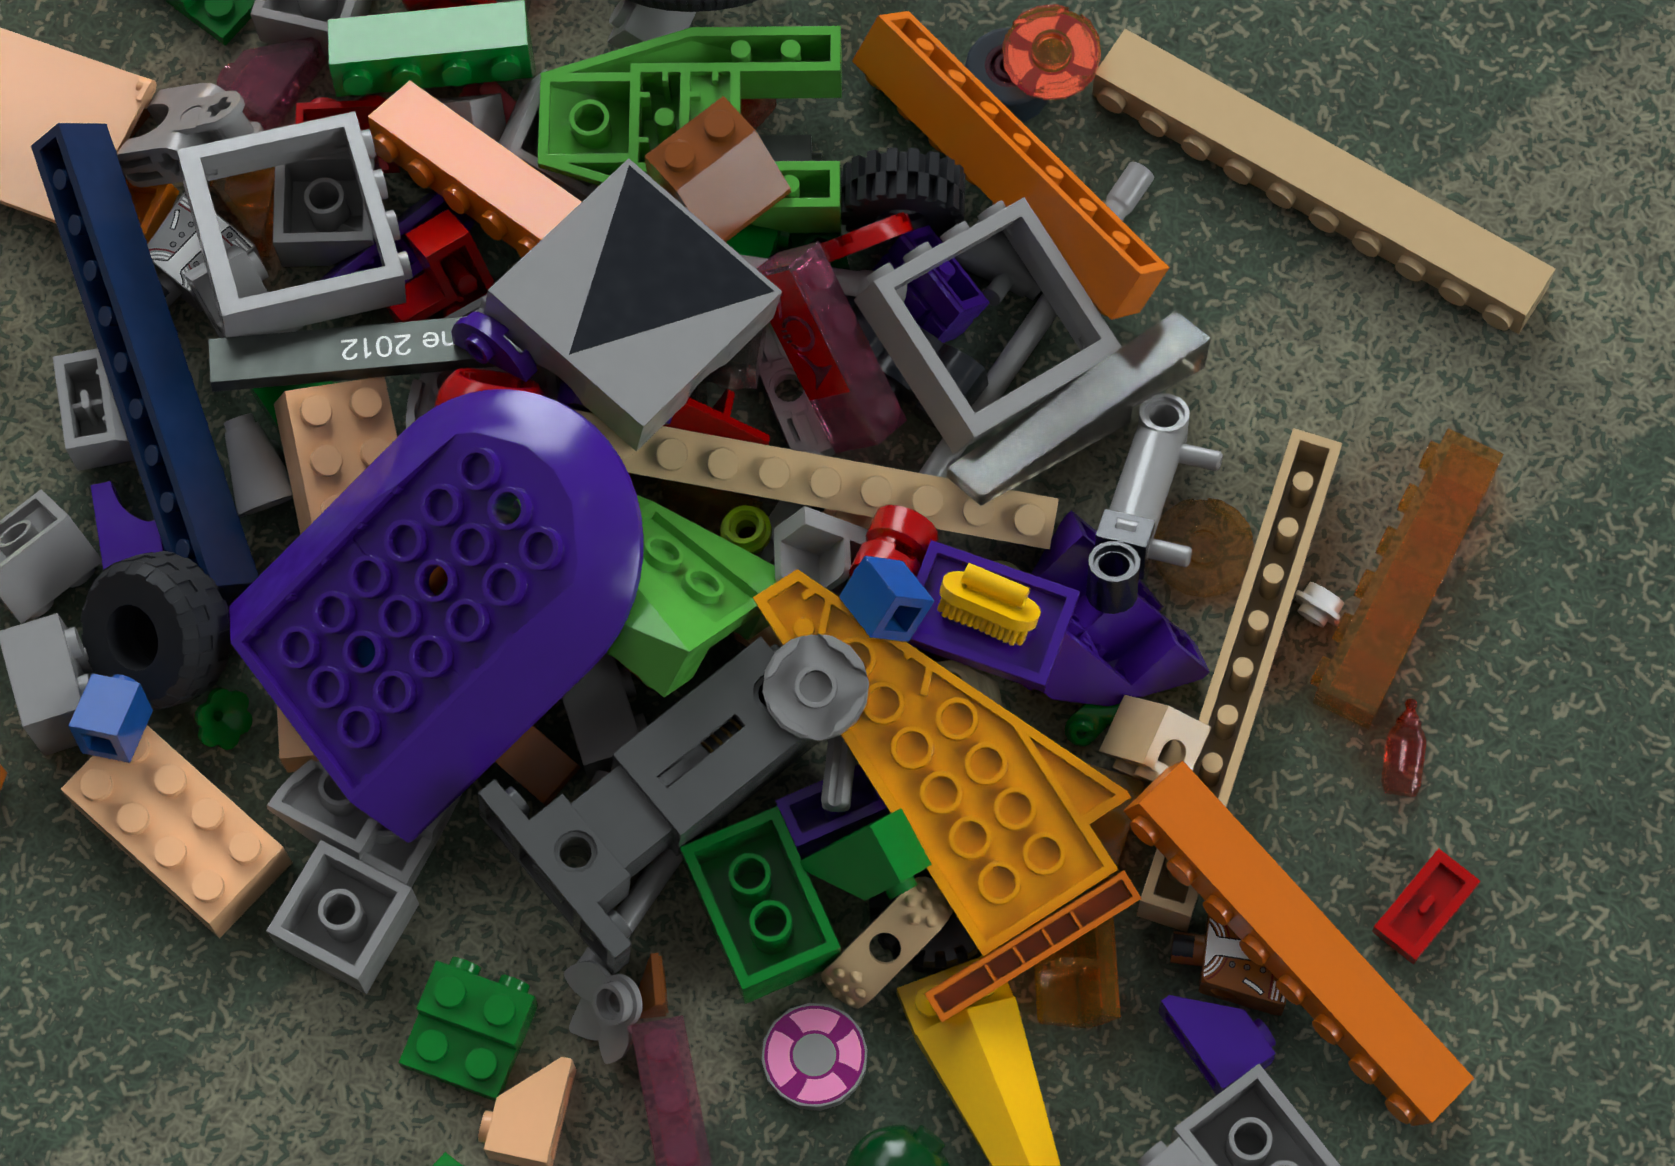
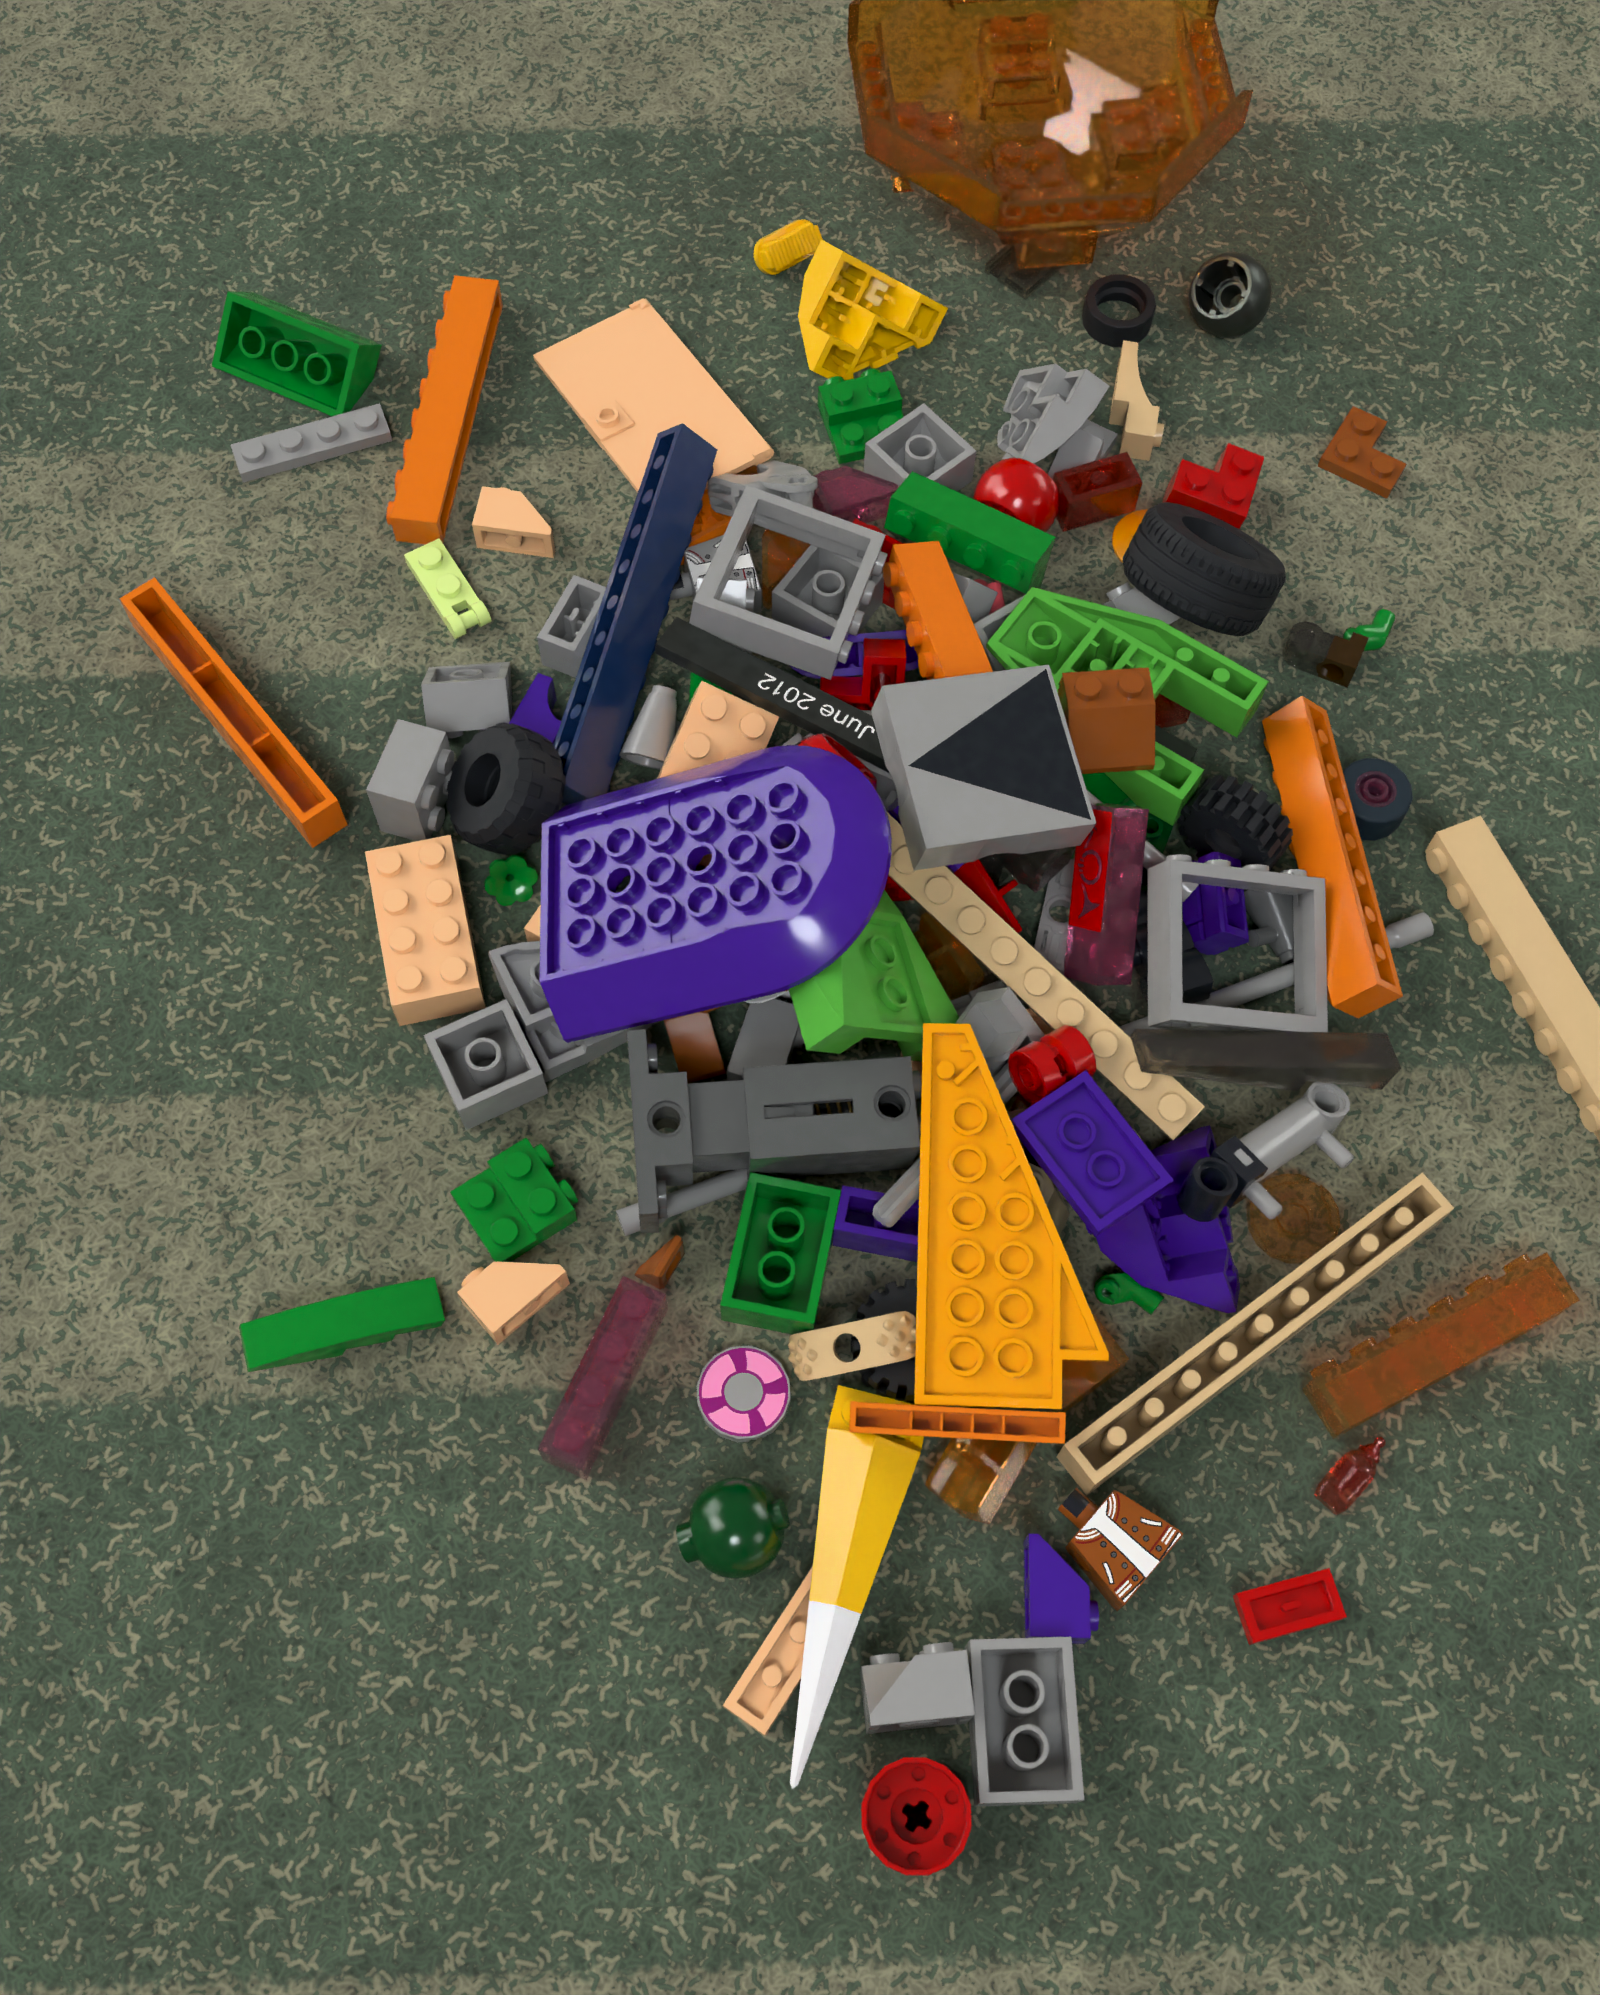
camera: 30 degrees right, 5 degrees down
blue brick [68,673,153,763] -> none
dark purple plate [451,311,538,382] -> none
light grey plate [564,960,642,1064] -> none
lime plate [720,505,772,554] -> none
light grey tile [763,634,869,741] -> none
green slope [800,808,932,900] -> none
red tile [813,212,913,266] -> none
blue brick [839,556,935,642] -> none
yellow piece [937,563,1041,646] -> none
clear orange tile [1002,4,1101,100] -> none
tan brick [1099,695,1212,783] -> none
orange brick [1123,760,1475,1126] -> none
white plate [1294,582,1345,627] -> none

